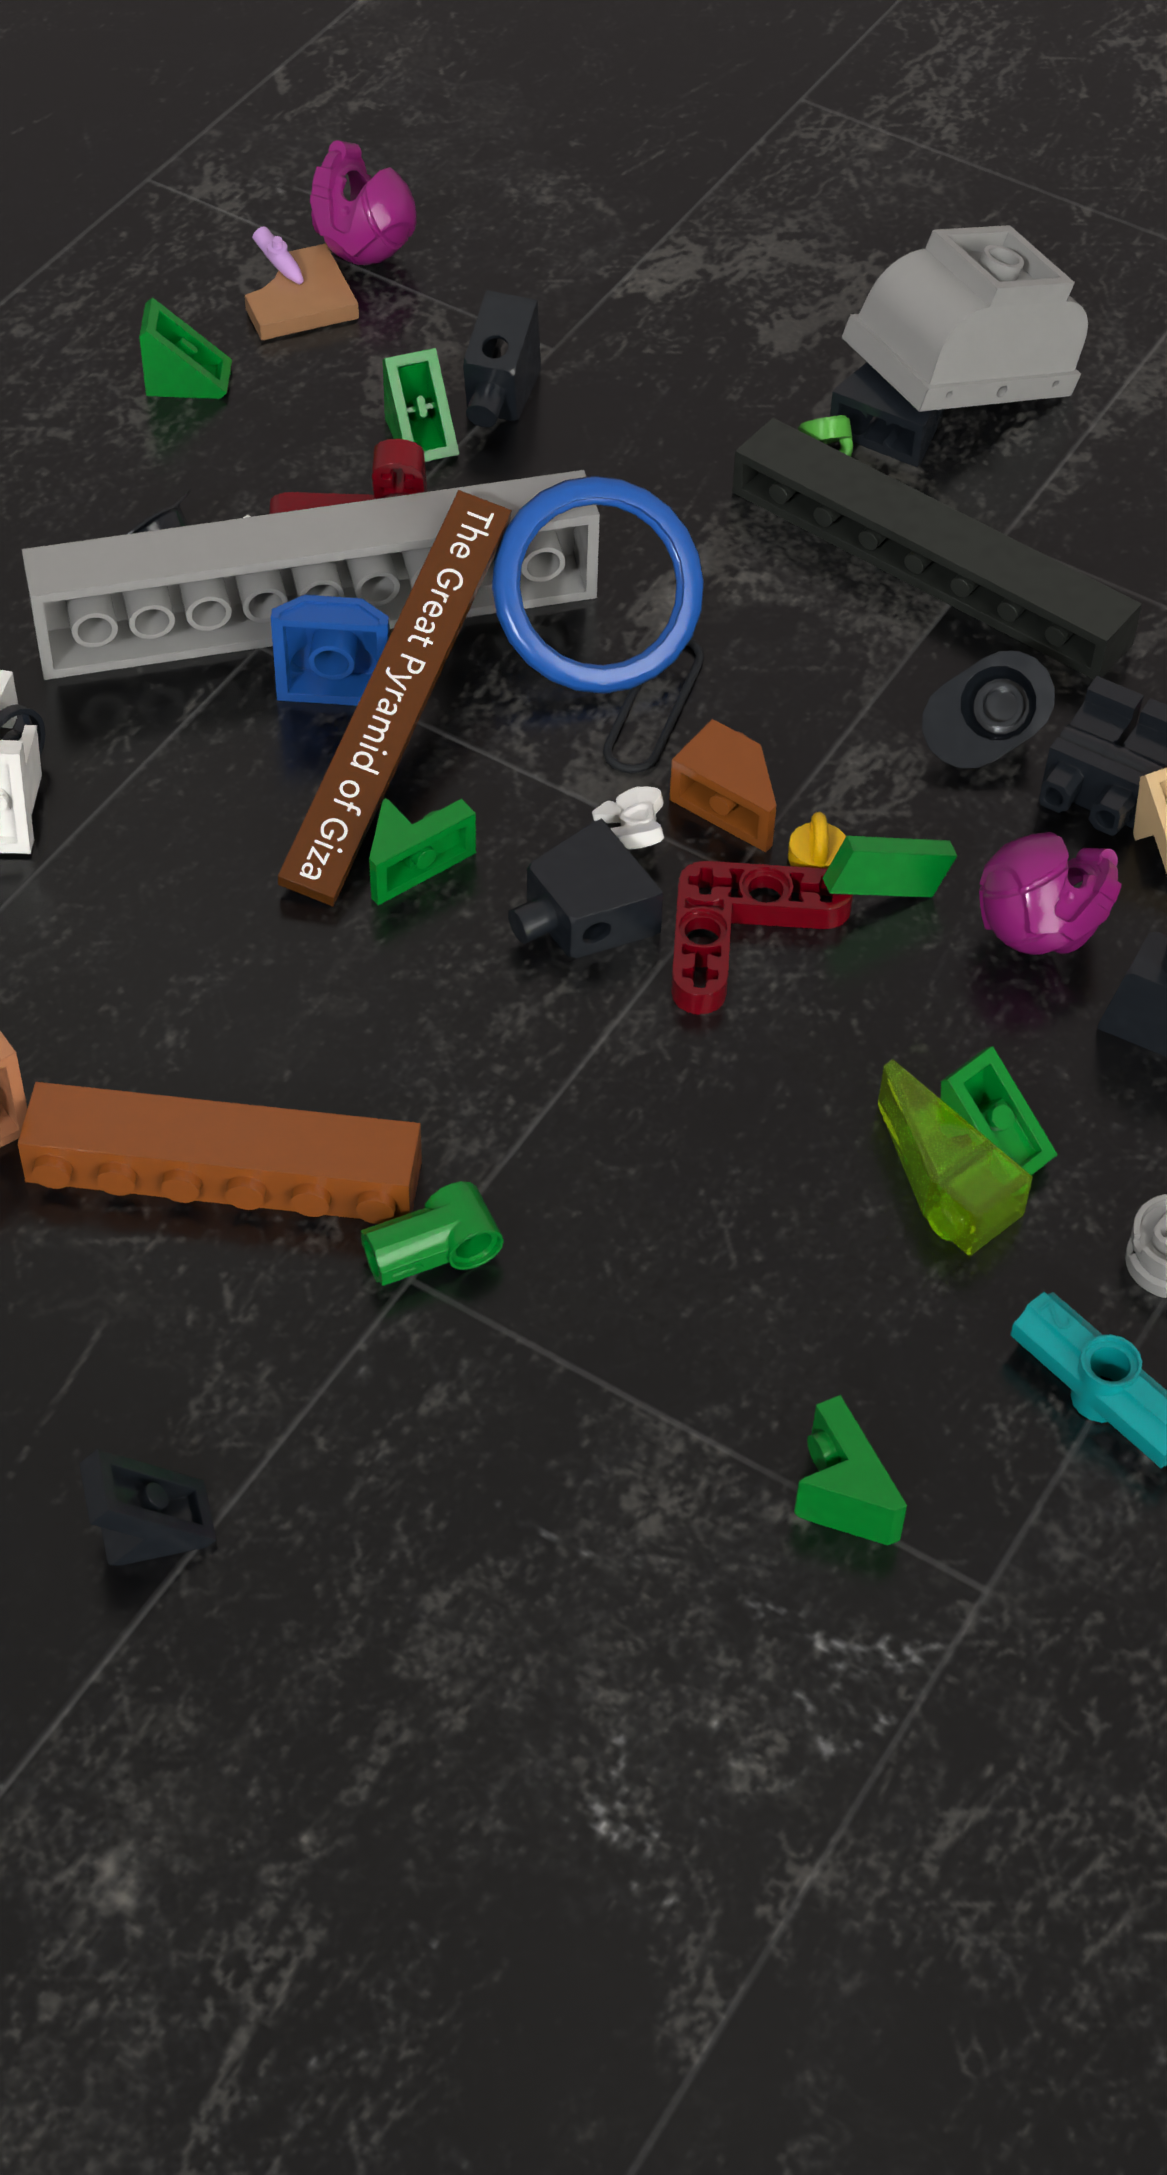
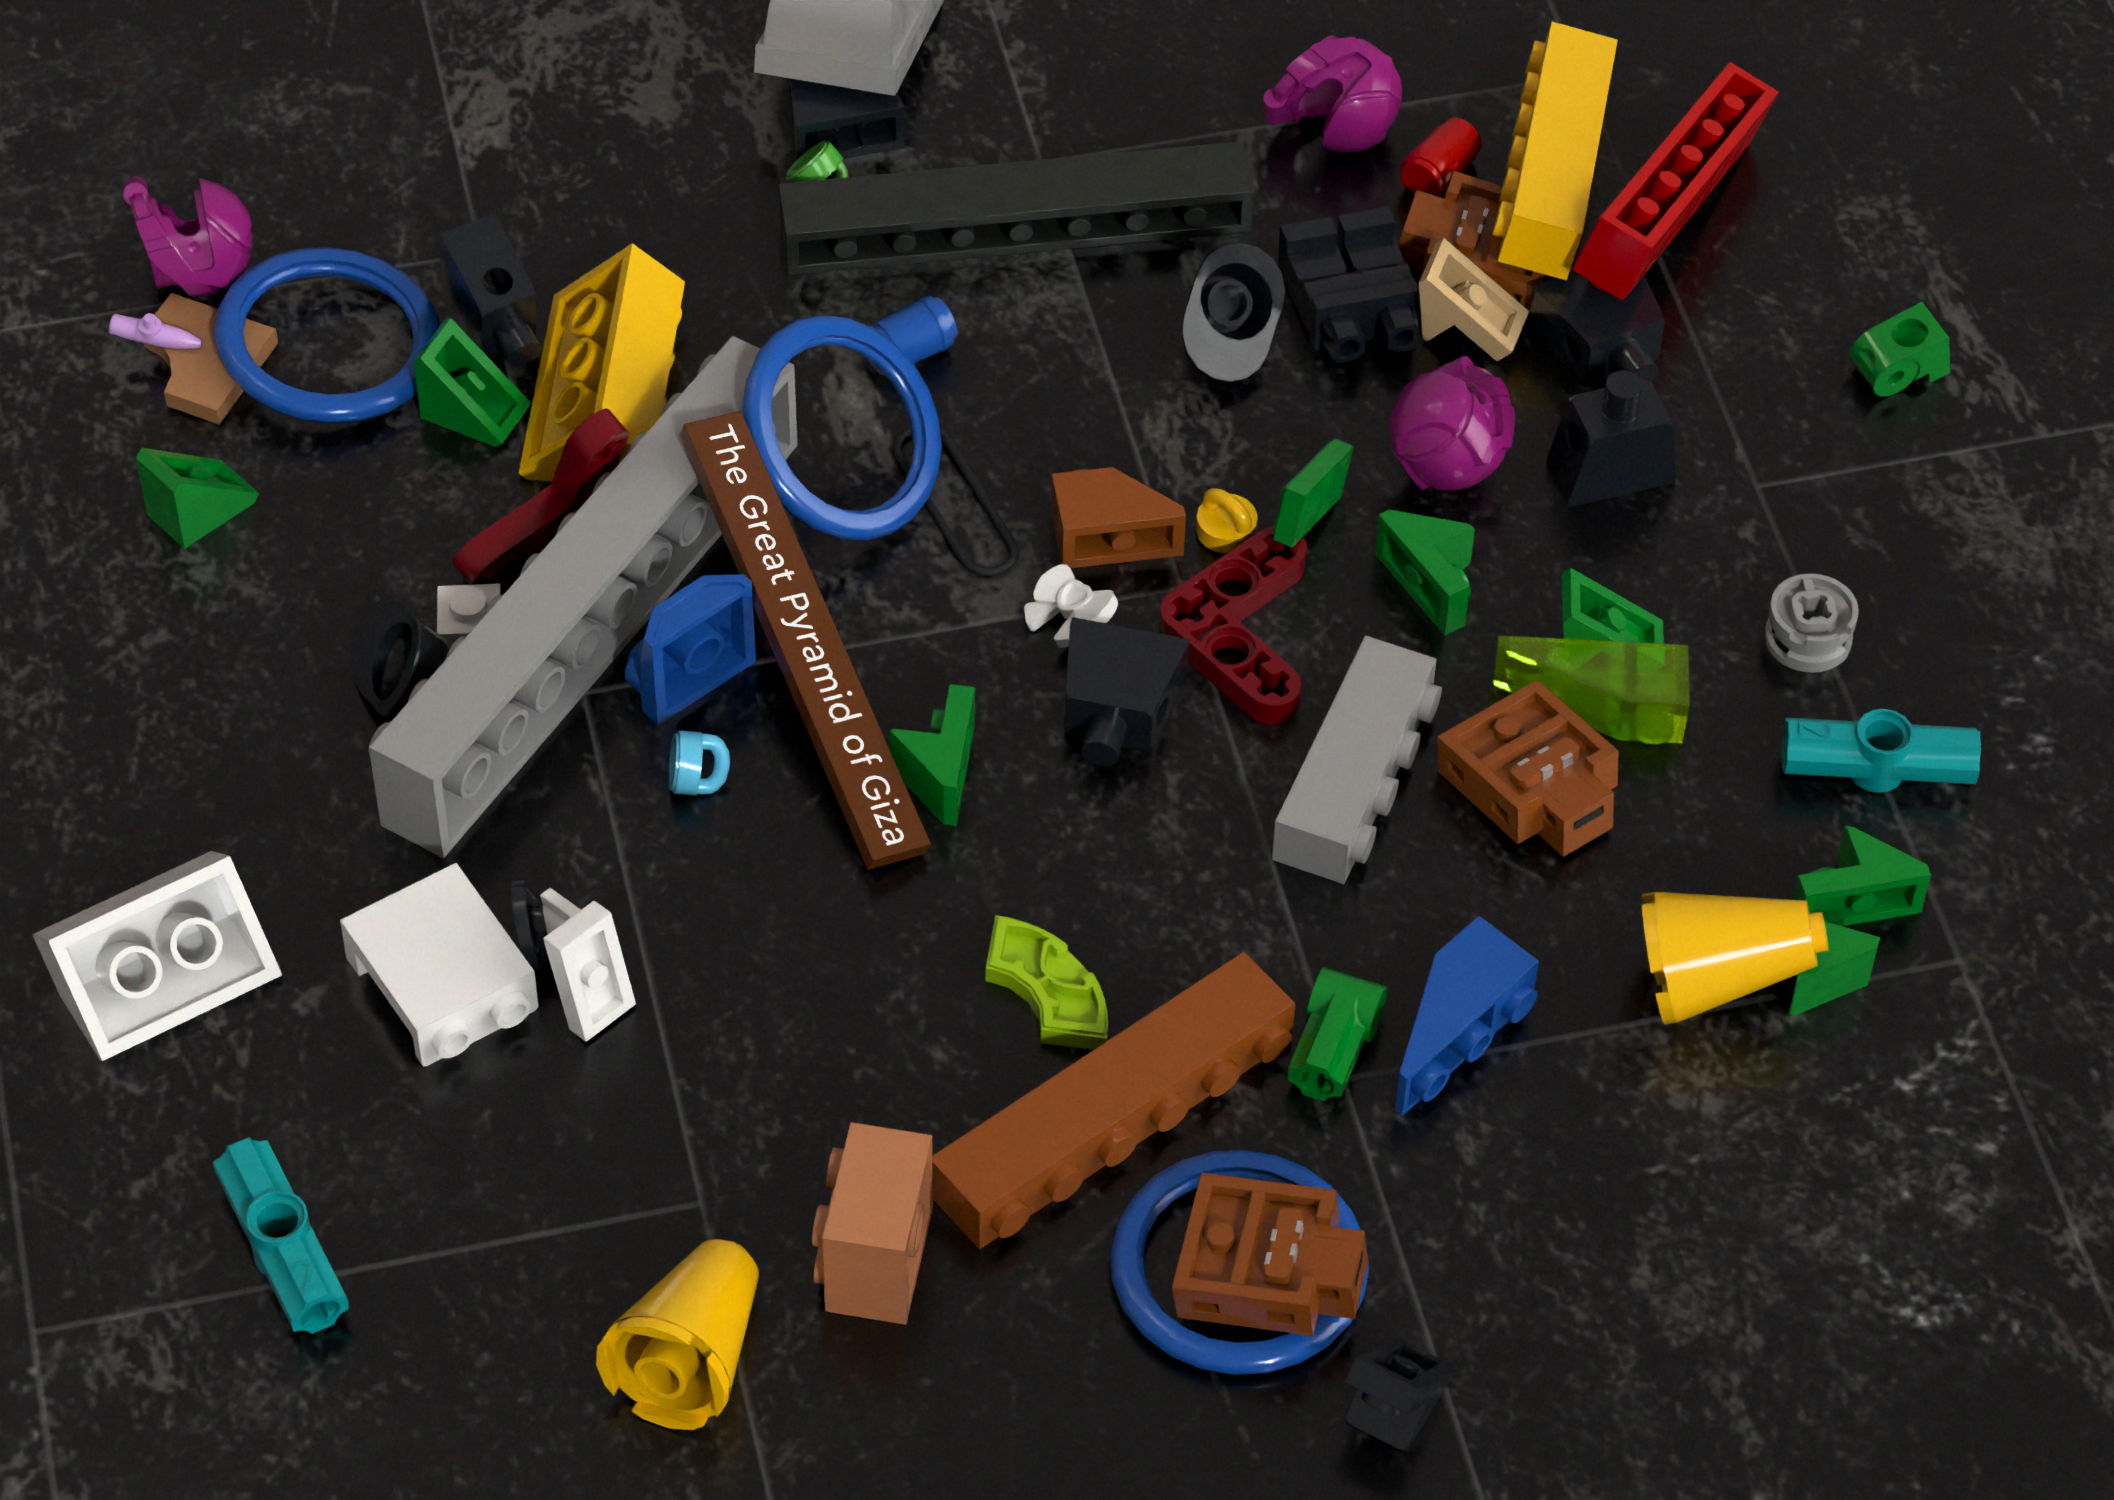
camera: 45 degrees left, 0 degrees up
none -> blue wedge [213,247,440,424]
none -> yellow slope [518,243,685,482]
none -> medium azure tile [669,730,730,795]
none -> blue piece [869,296,958,375]
none -> lime tile [985,915,1108,1050]
none -> blue wedge [1109,1150,1369,1375]
none -> dark orange piece [1172,1172,1368,1336]
none -> light grey brick [1272,635,1442,884]
none -> green slope [1375,510,1475,636]
none -> blue slope [1395,916,1539,1116]
none -> dark orange piece [1437,680,1619,857]
none -> yellow cone [1642,892,1829,1025]
none -> green slope [1793,826,1931,926]

